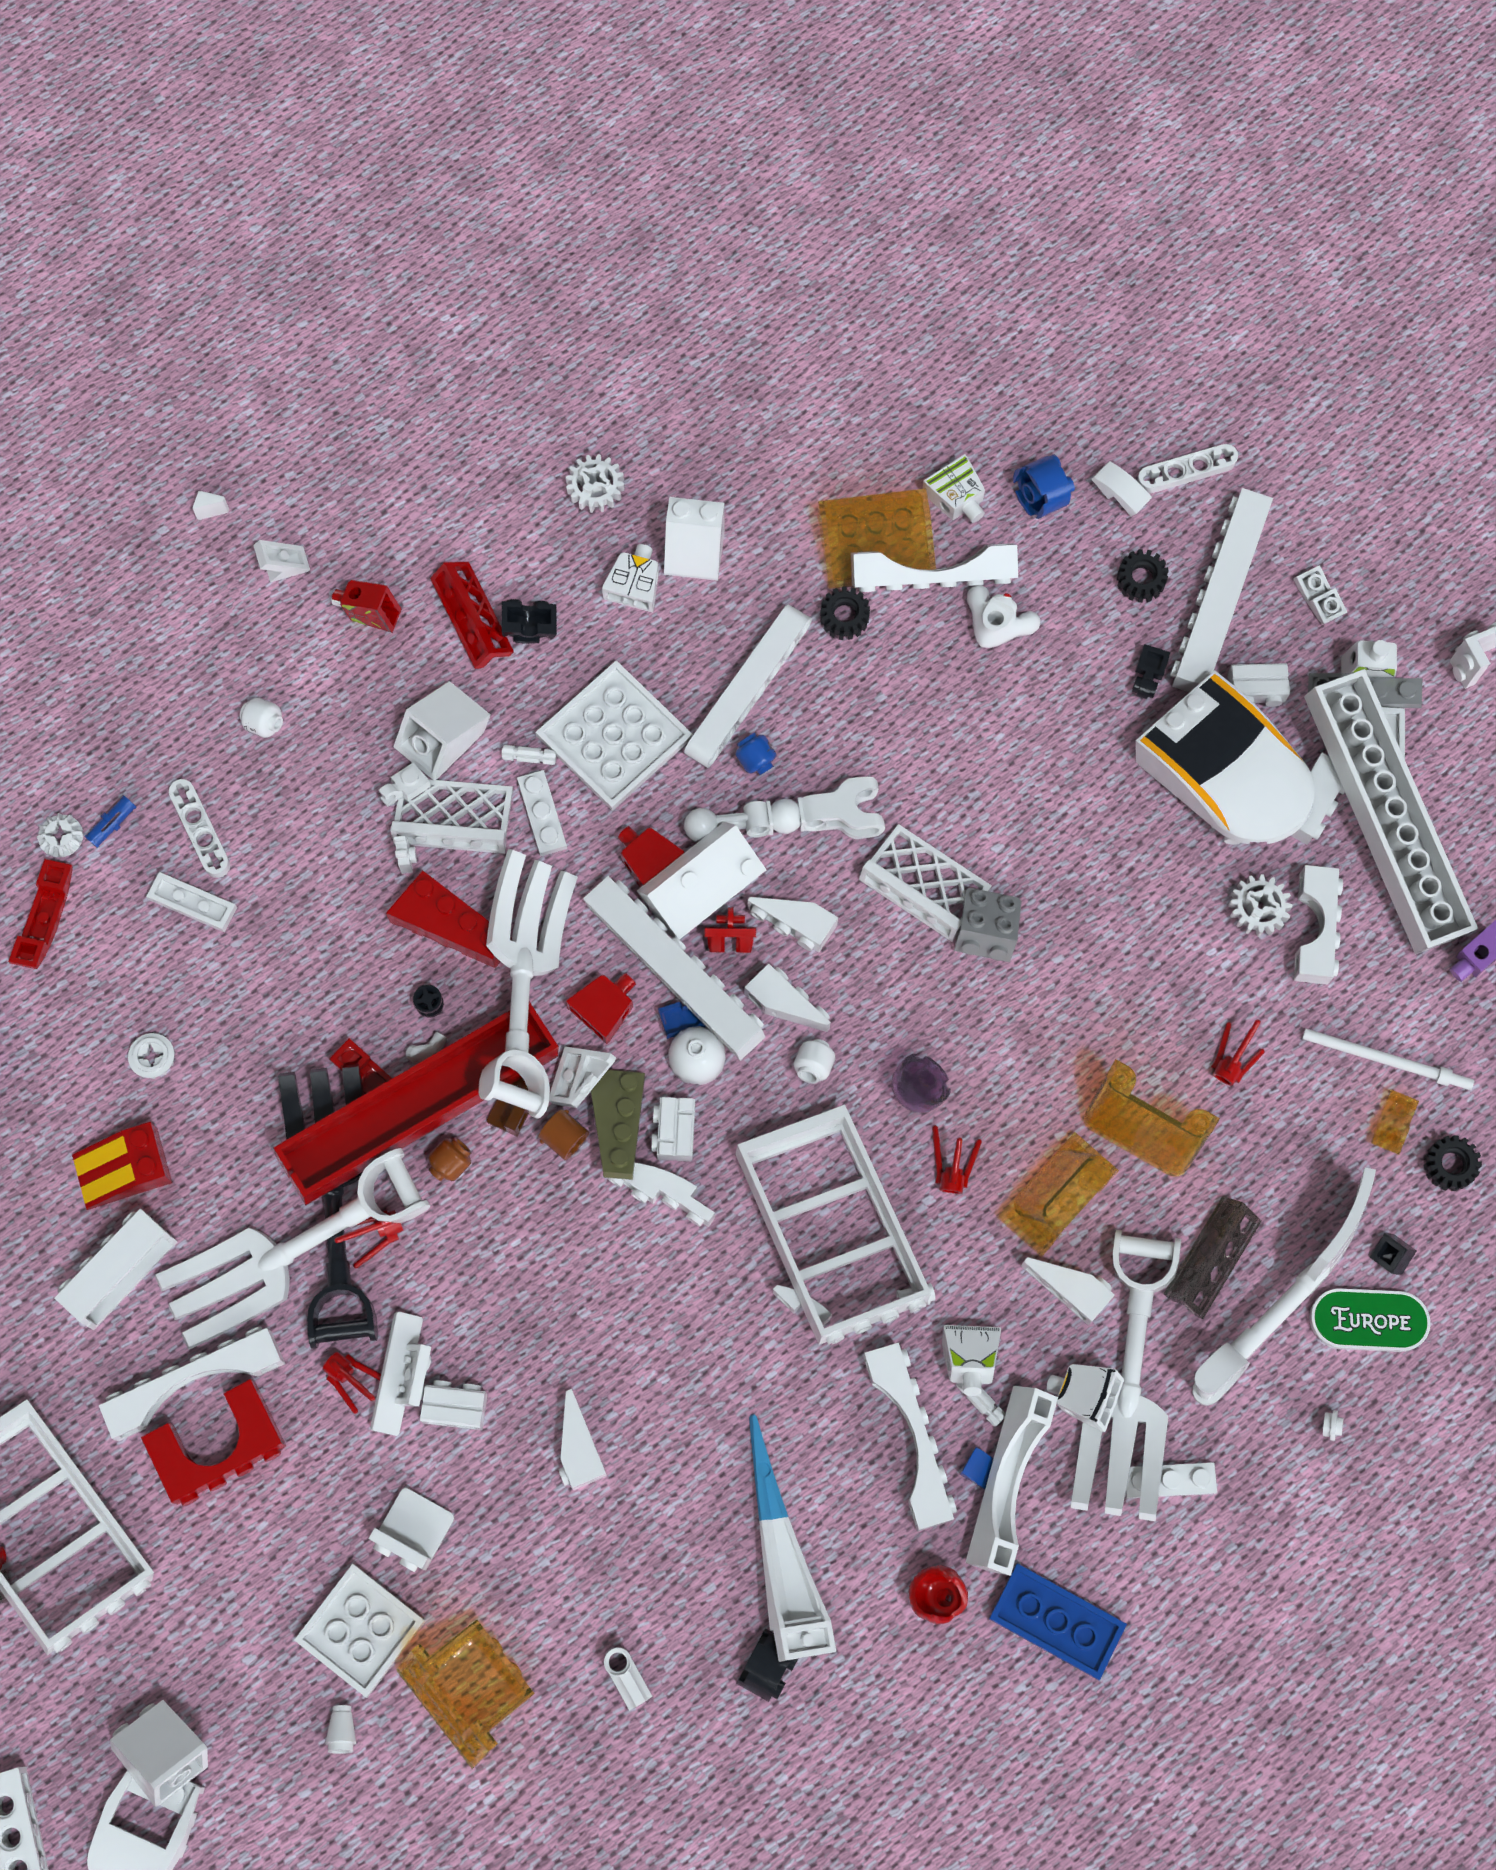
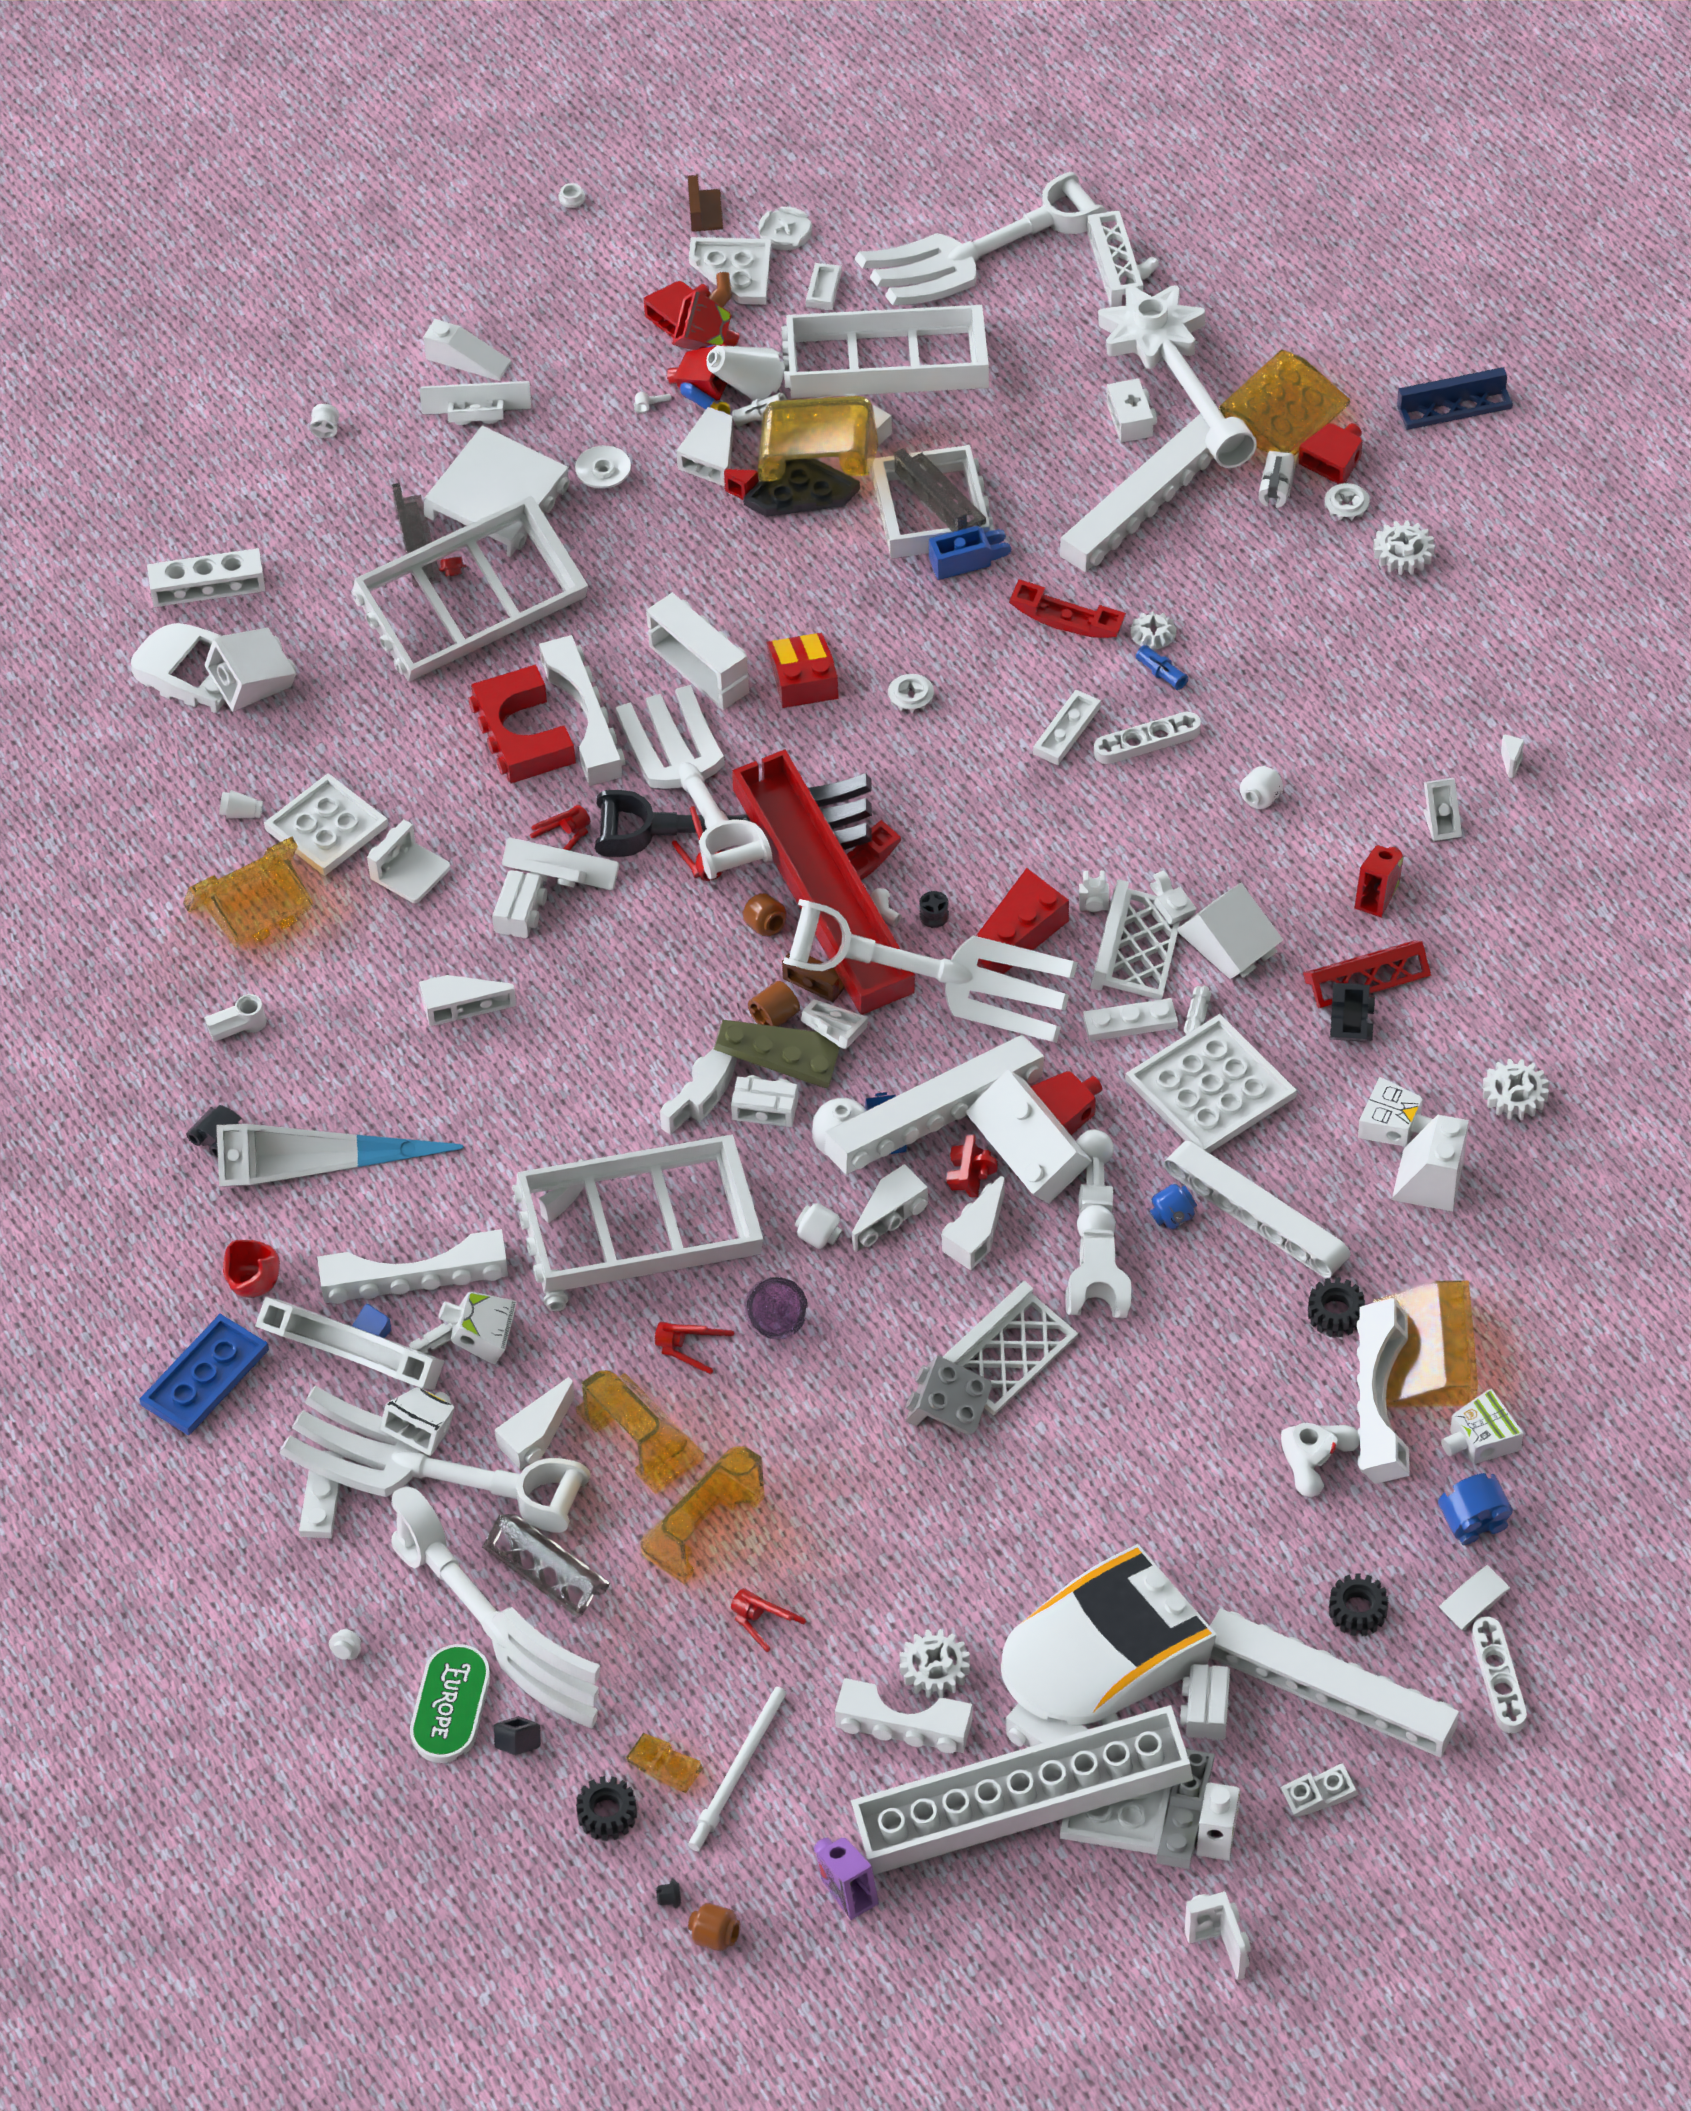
camera: 100 degrees right, 20 degrees down
red torso [566,973,636,1044] -> none
black plate [1132,644,1171,699] -> none

